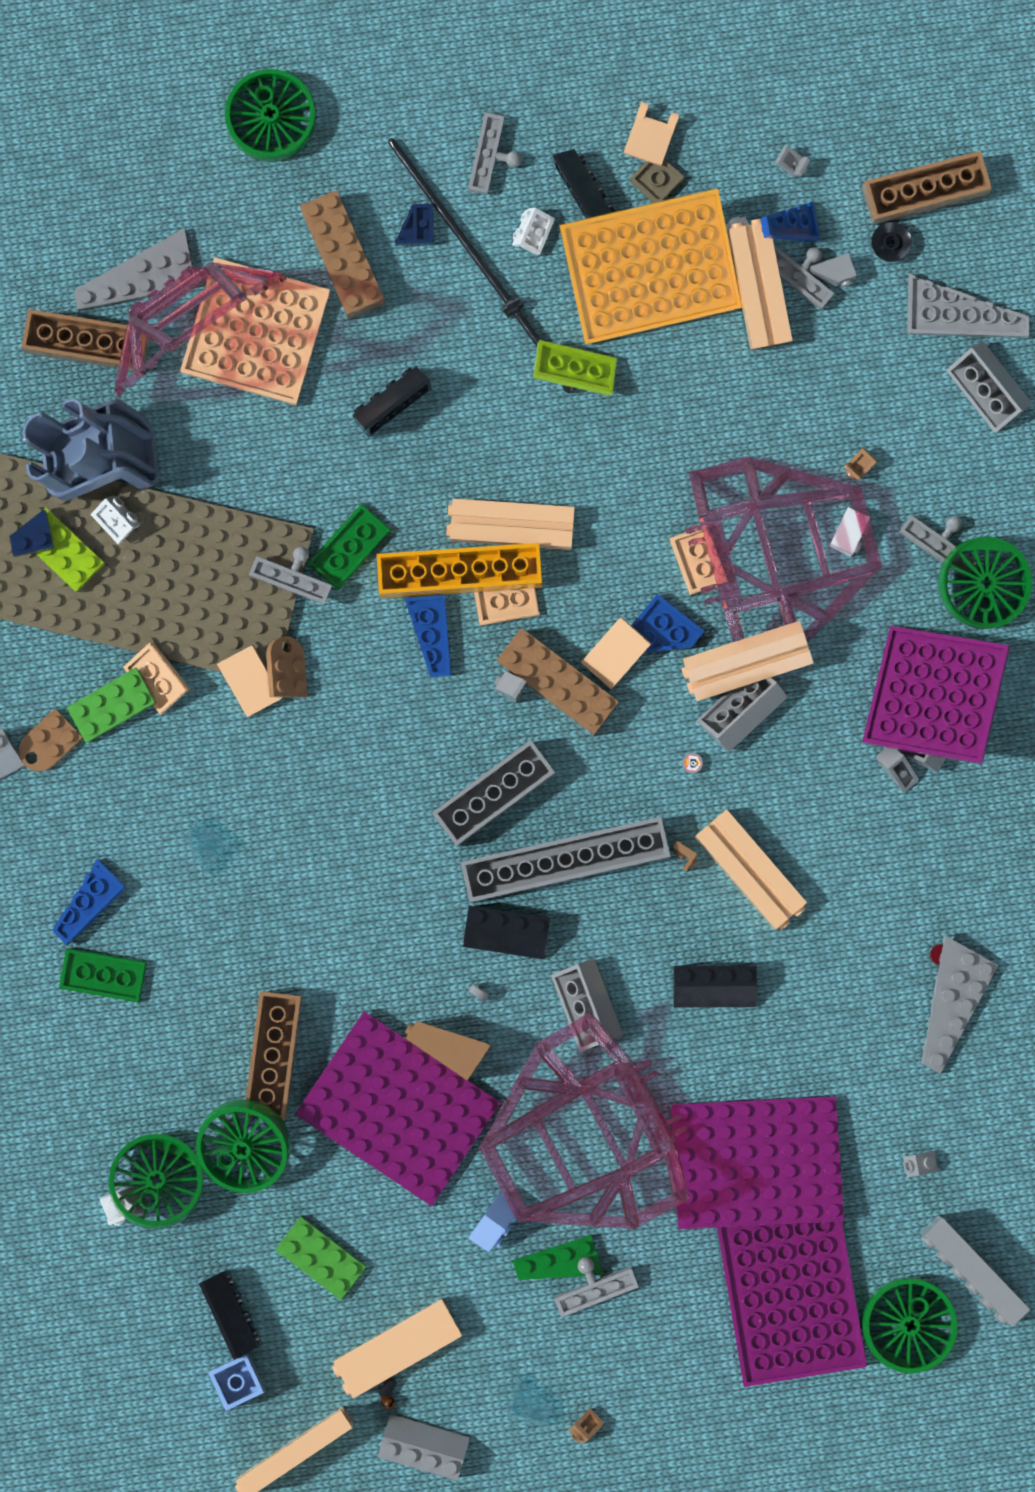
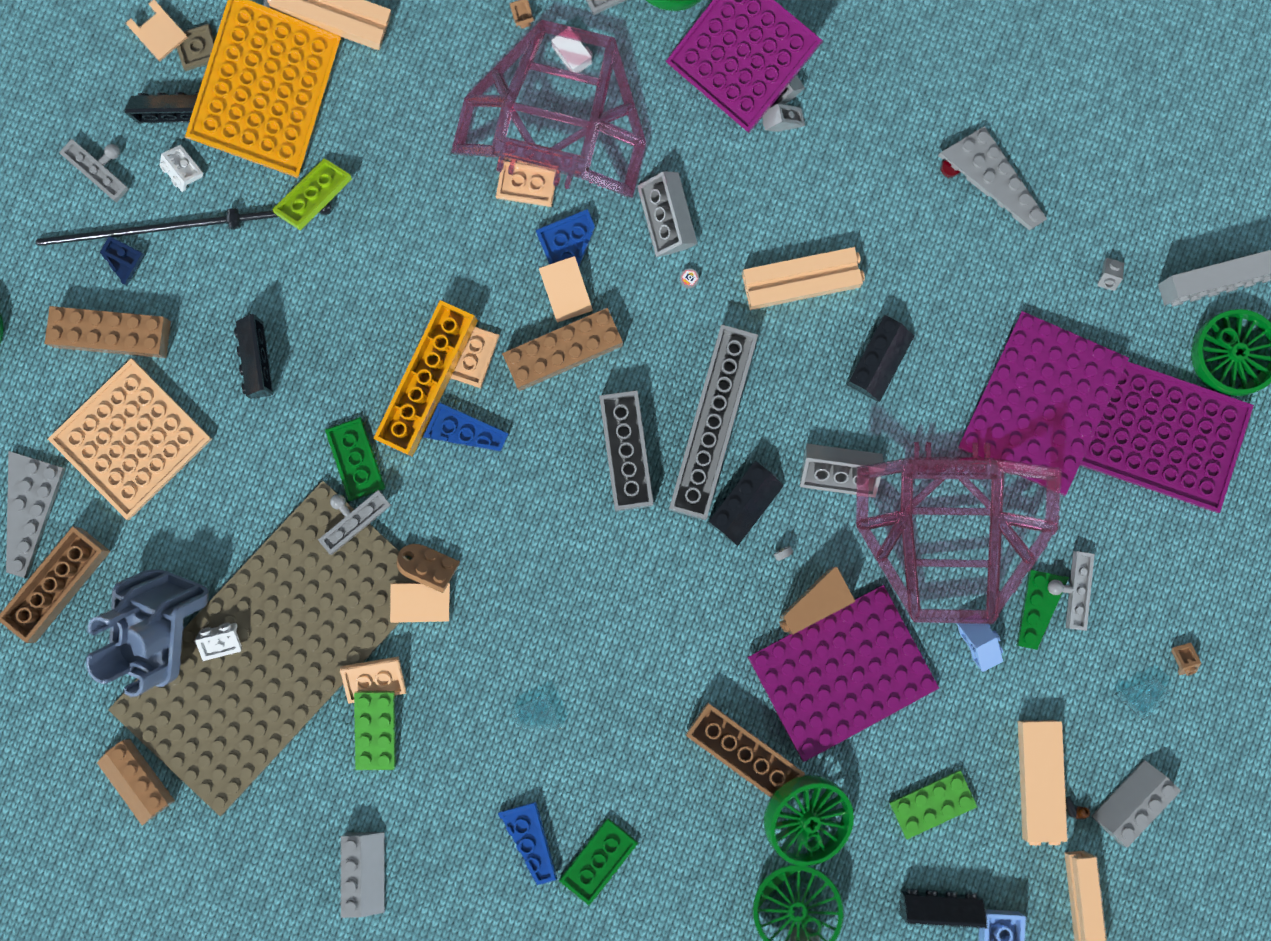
camera: 65 degrees left, 0 degrees up
dark blue wing [9,510,54,557] -> none
medium nougat plate [19,709,83,772] -> none
lime plate [35,507,105,593] -> none
clear pink windscreen [113,262,287,400] -> none
light nougat brick [446,499,574,550] -> none
light grey slope [494,671,526,703] -> none
medium nougat bracket [672,841,698,872] -> none
light nougat brick [681,621,813,701] -> none

